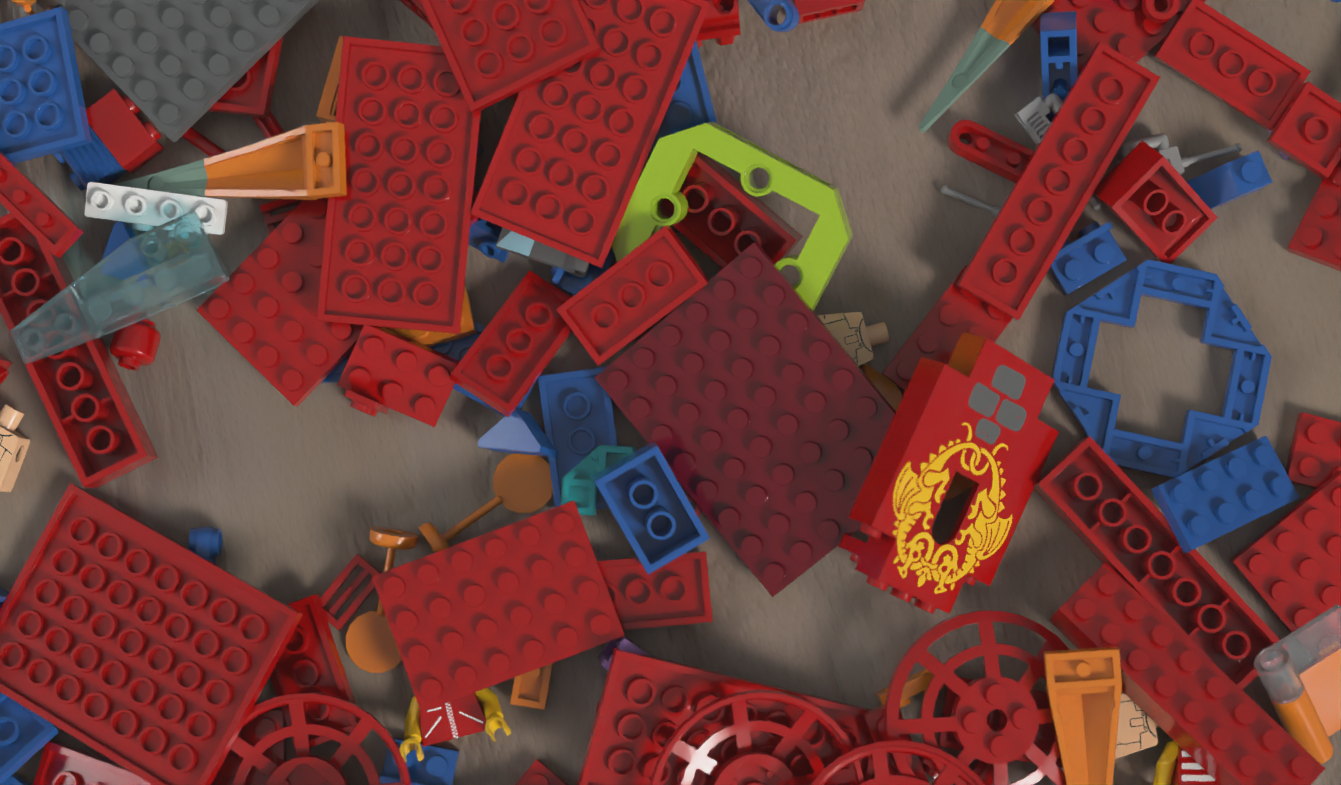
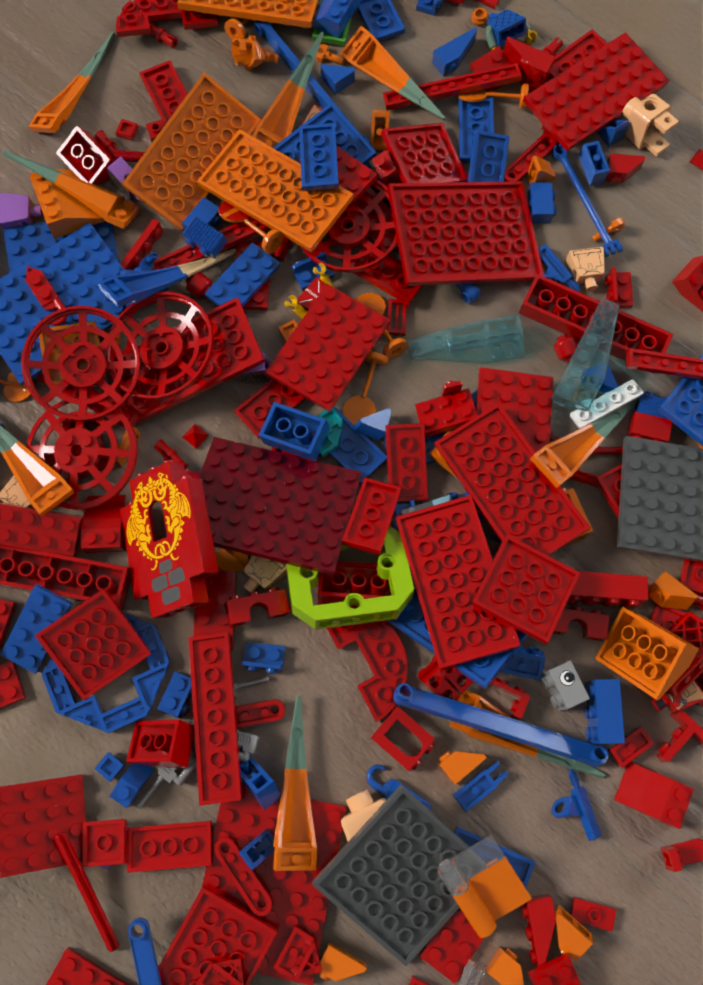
camera: 140 degrees right, 10 degrees down
none -> red plate [35,587,152,701]
none -> red slope [81,495,126,553]
none -> blue plate [94,752,125,782]
none -> red pin [154,439,188,469]
none -> red slope [182,424,209,449]
none -> red arch [224,587,290,628]
none -> blue bracket [242,642,286,674]
none -> red plate [327,621,407,722]
none -> clear light blue wedge [409,315,524,363]
none -> blue piece [538,244,580,292]

